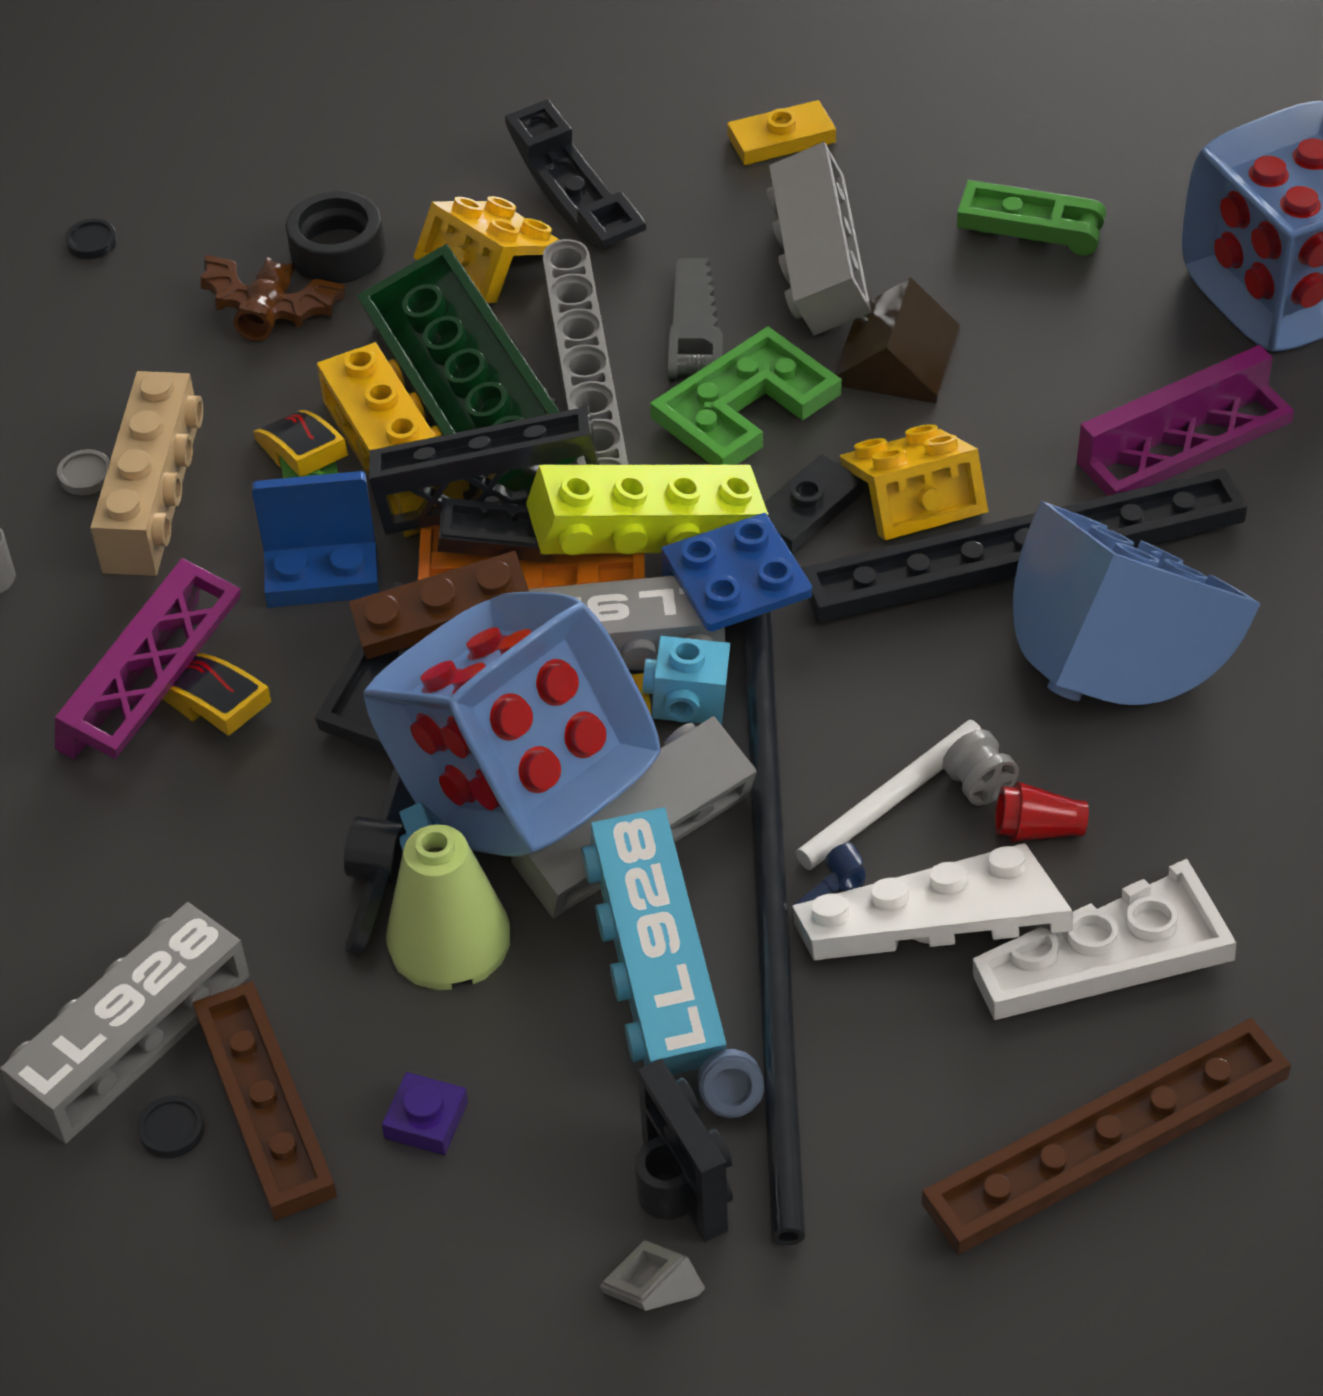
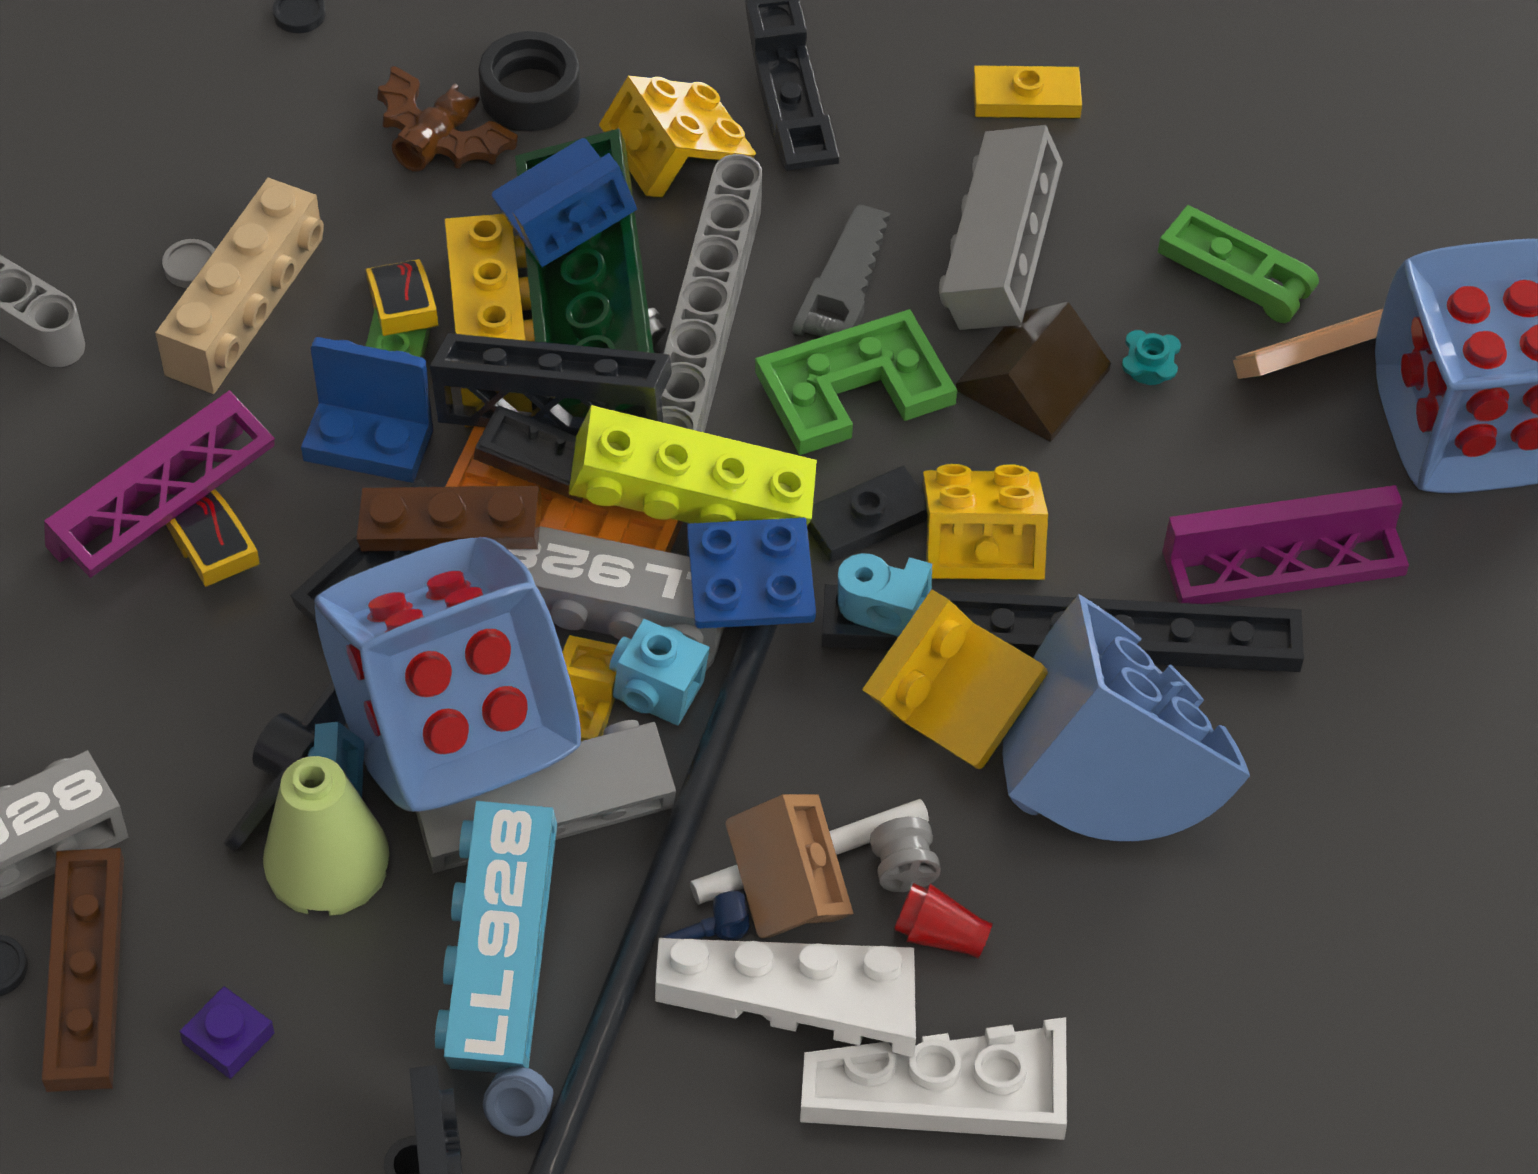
camera: 15 degrees right, 5 degrees up
none -> blue bracket [492,138,637,267]
none -> medium nougat panel [726,794,854,938]
none -> medium azure leg [838,553,932,637]
none -> yellow bracket [862,589,1048,769]
none -> teal plate [1122,330,1181,385]
none -> light nougat tile [1233,308,1383,379]

